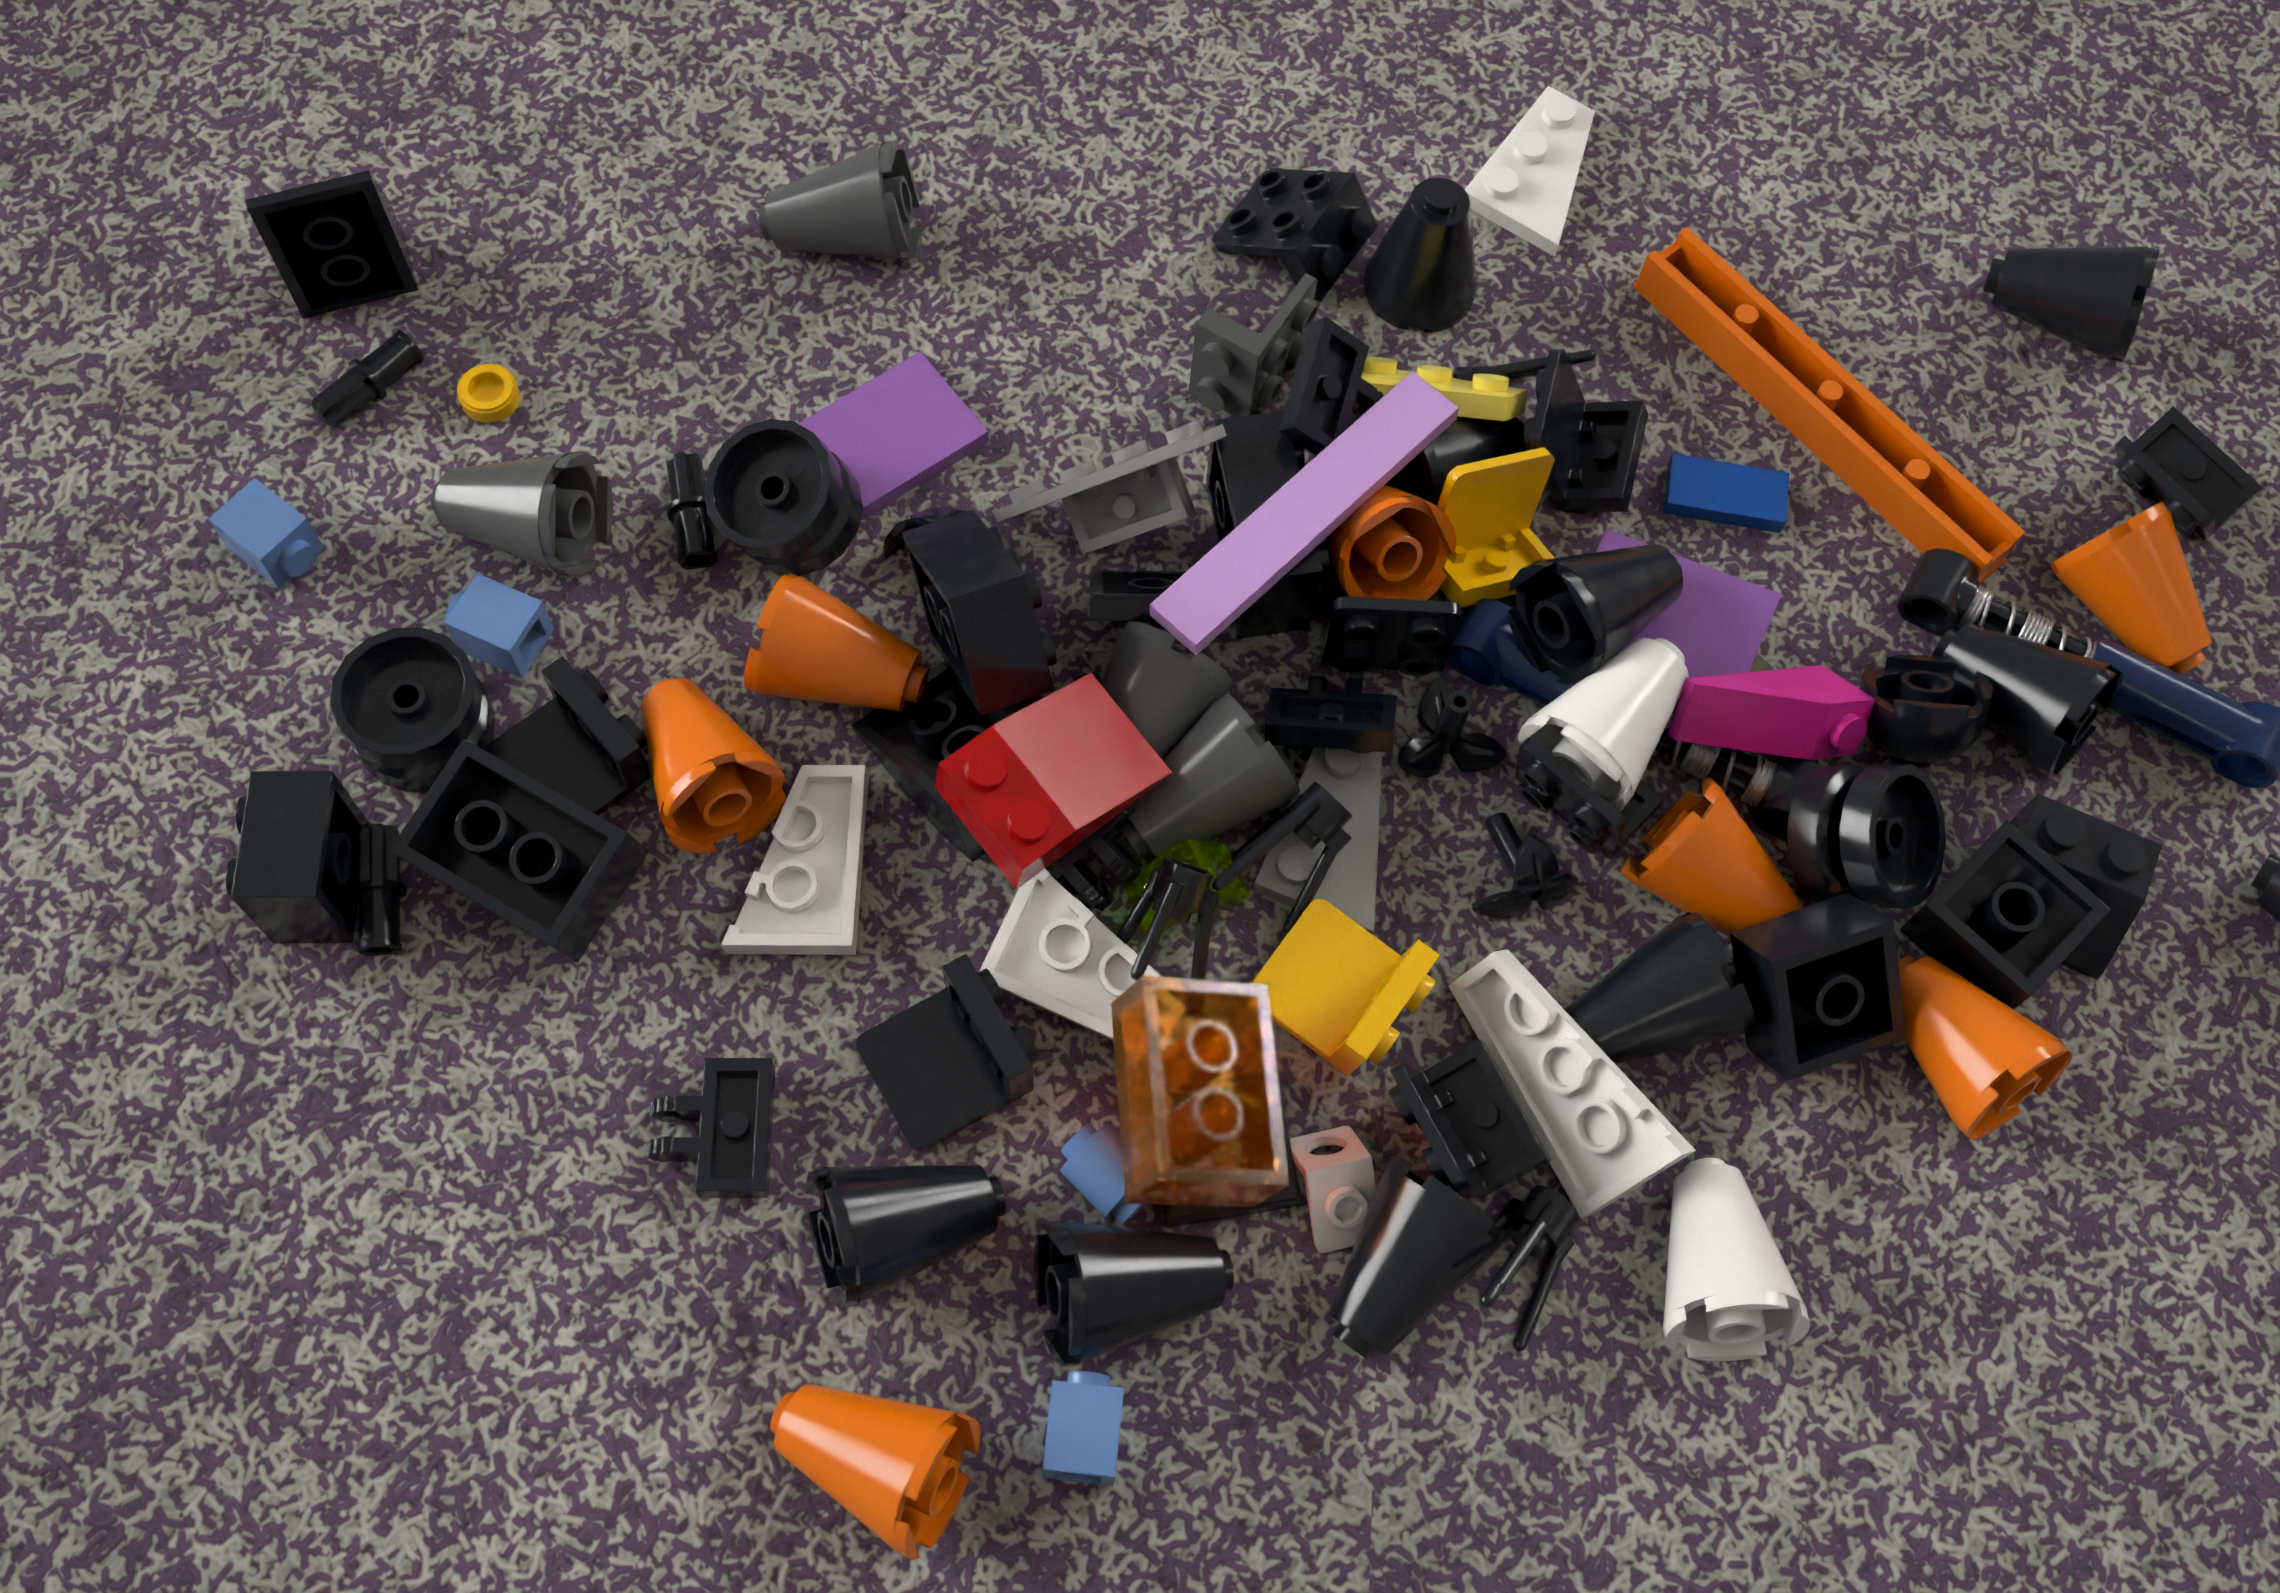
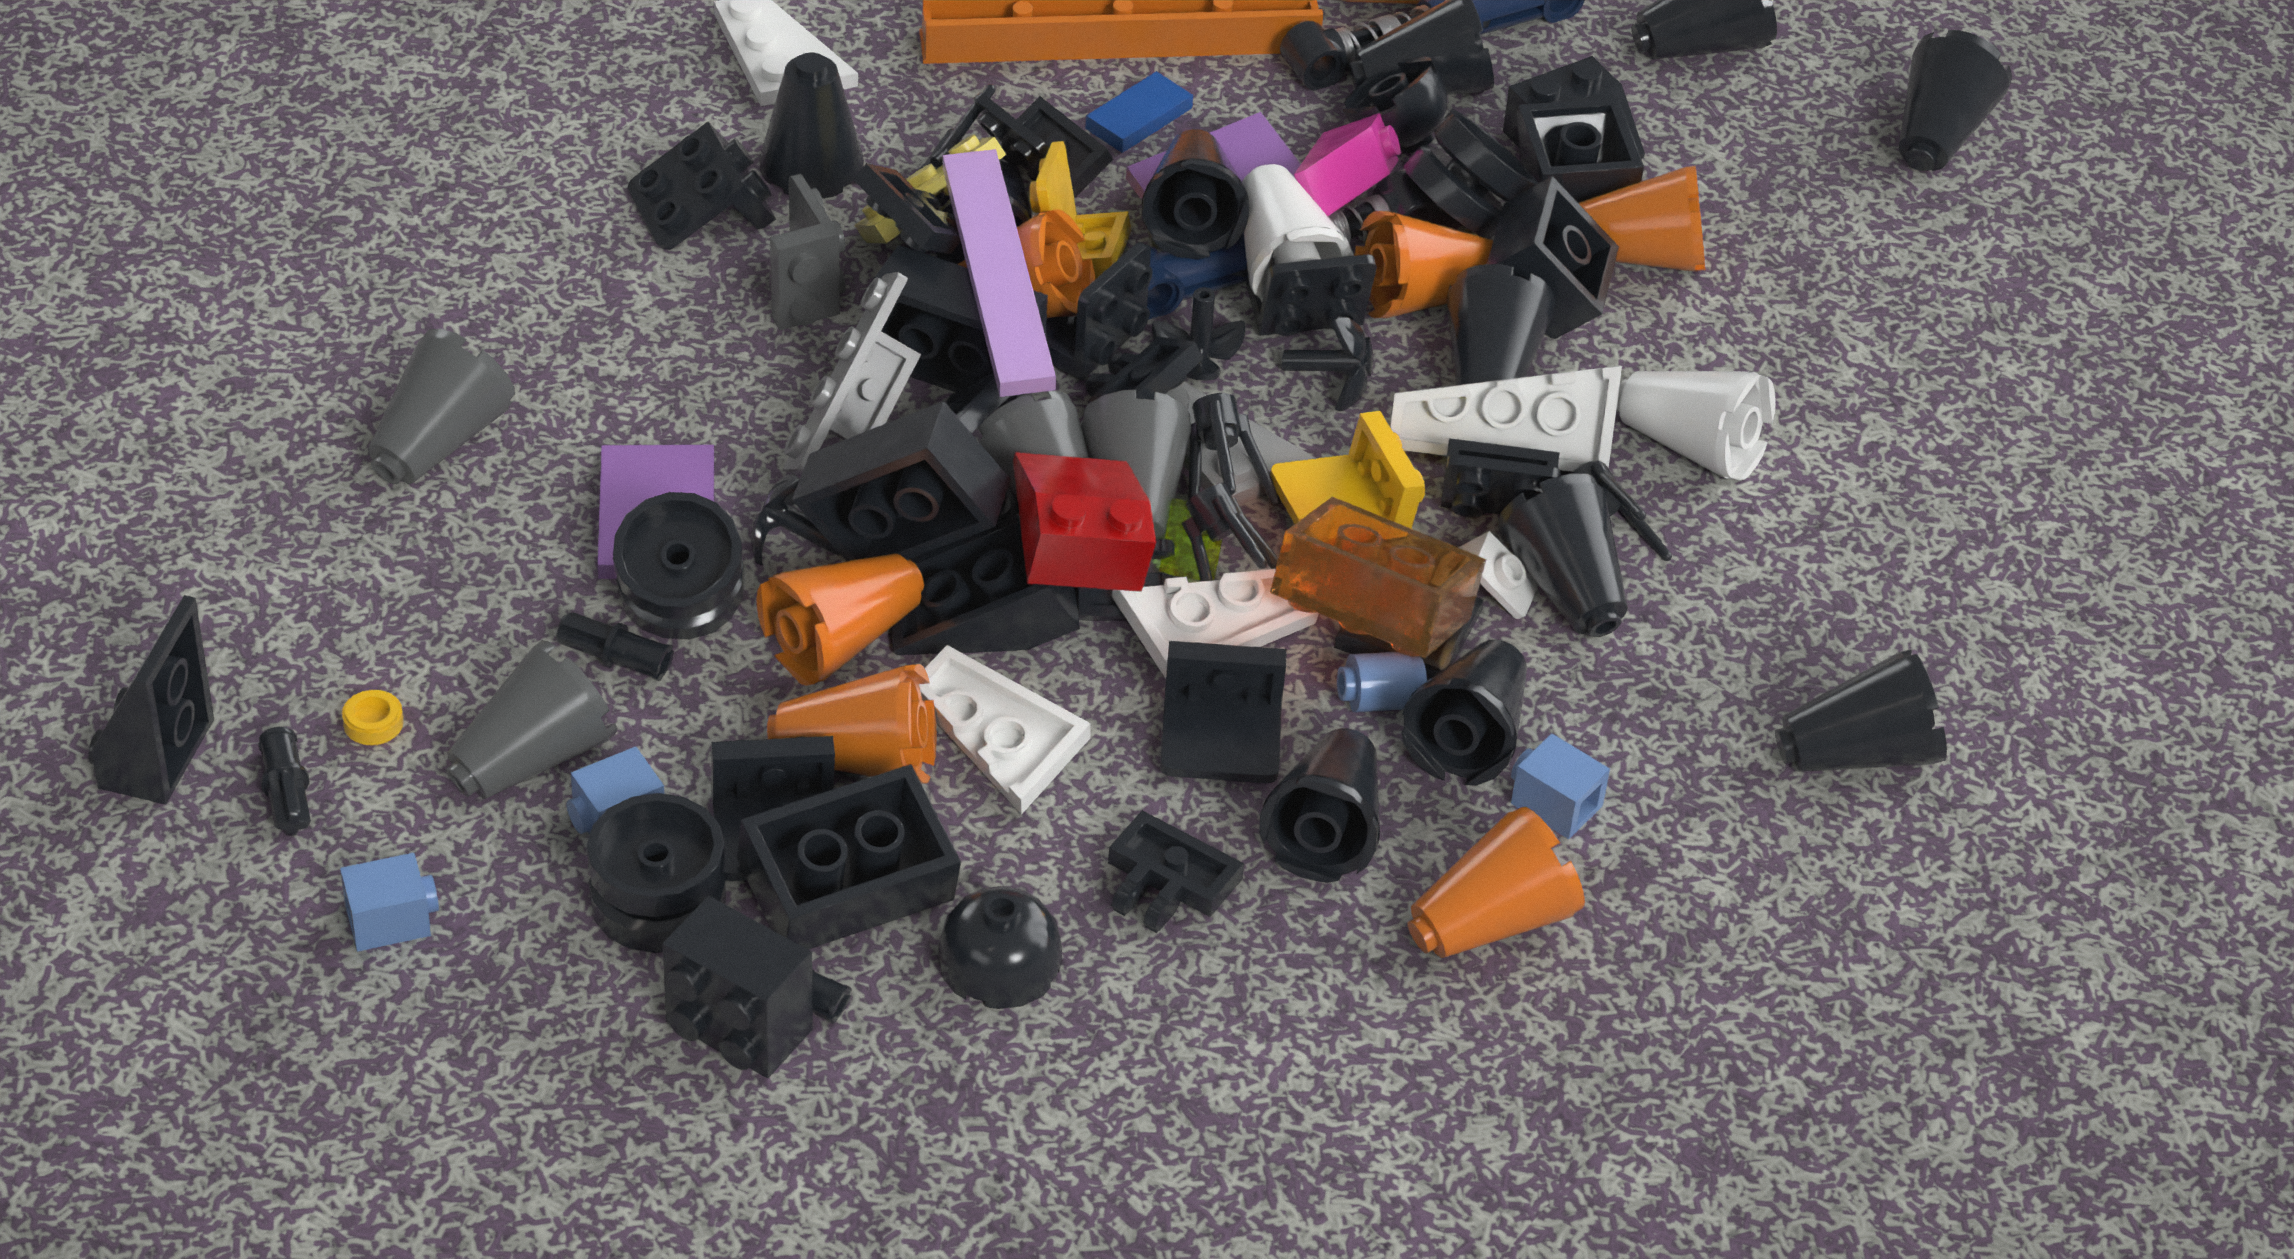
camera: 55 degrees left, 20 degrees down
none -> black cylinder [938,886,1062,1009]

